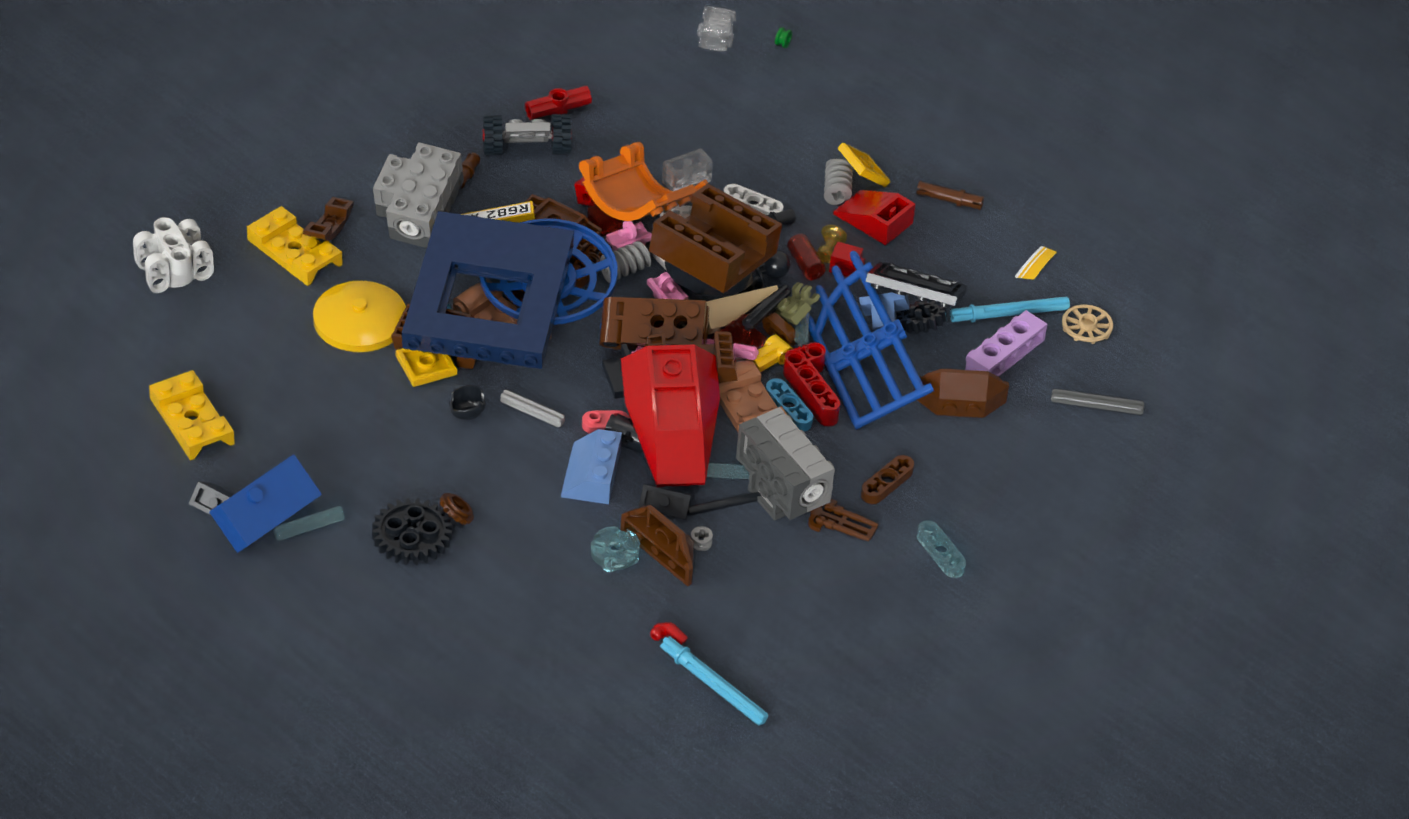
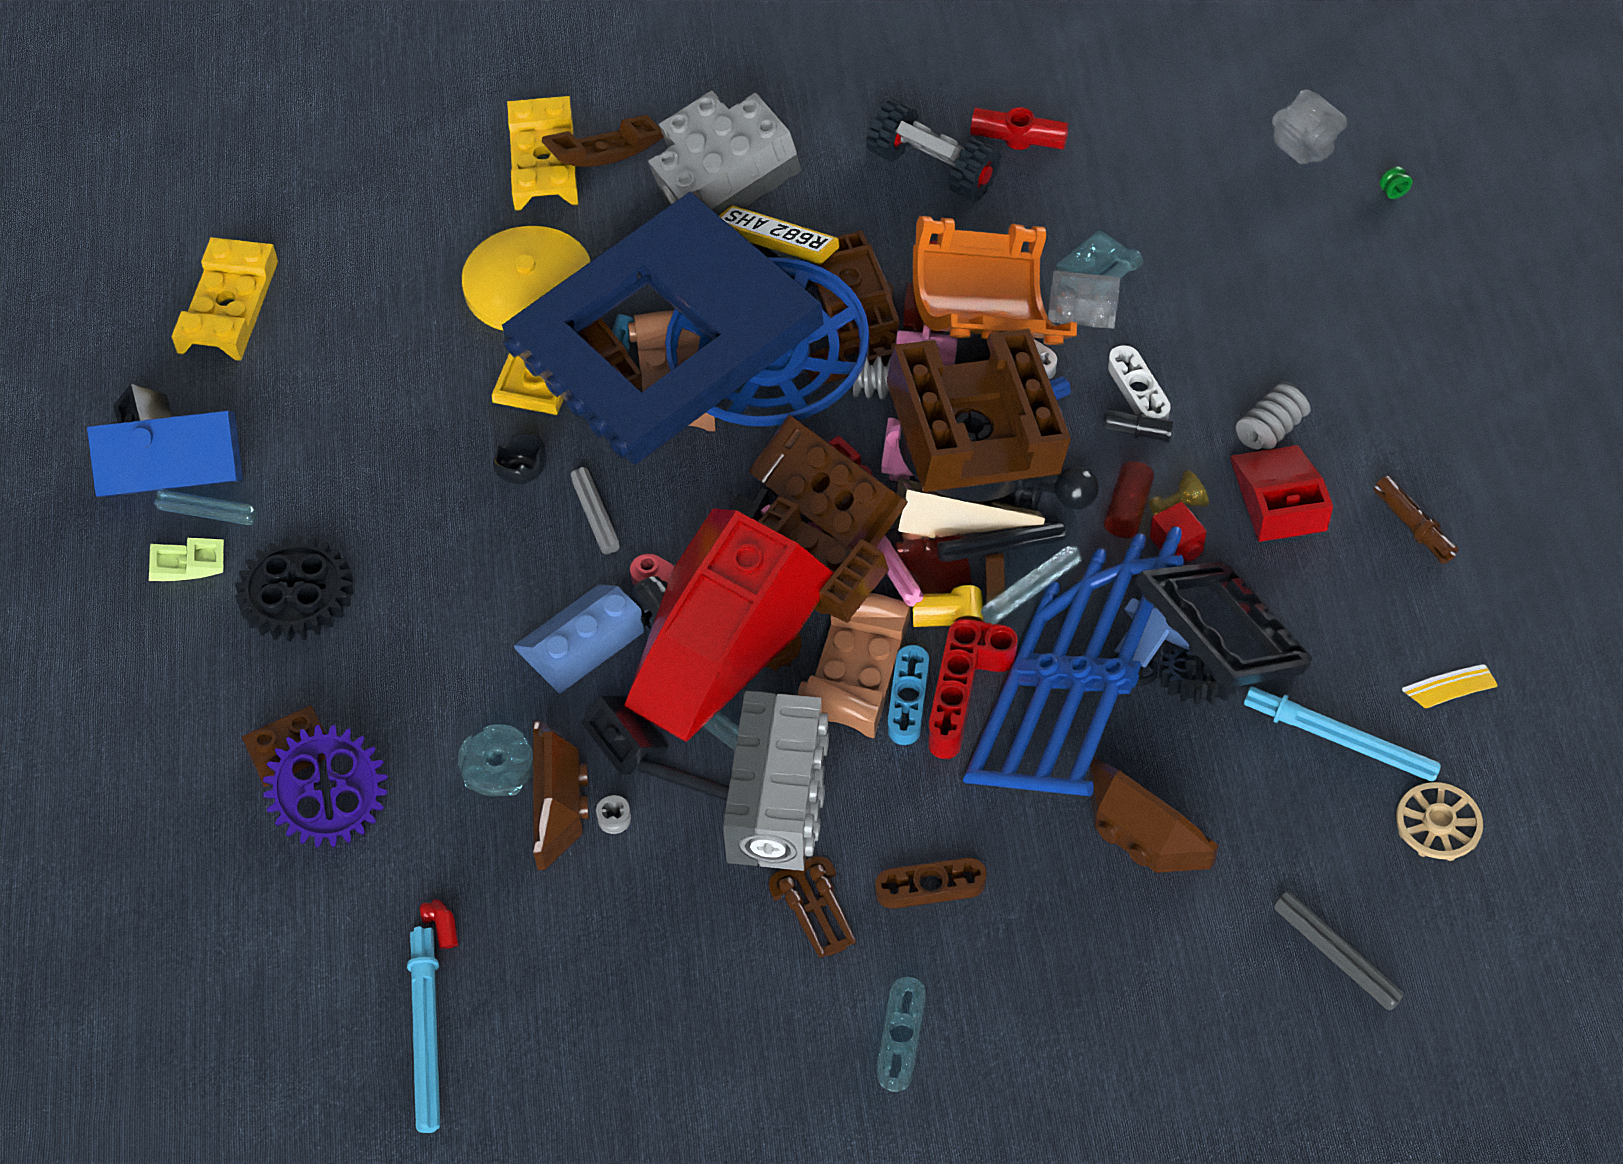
camera: 45 degrees right, 10 degrees up
white piece [133,217,214,293] -> none
reddish brown gear [439,493,474,525] -> none
reddish brown pin [459,152,481,189] -> none
olive plate [774,282,820,325] -> none
yellow plate [838,143,890,188] -> none
lavender brick [965,310,1047,377] -> none
none -> yellowish green slope [149,538,224,581]
none -> reddish brown brick [241,705,326,787]
none -> dark purple gear [263,725,388,849]
none -> clear light blue plate [1055,230,1144,301]

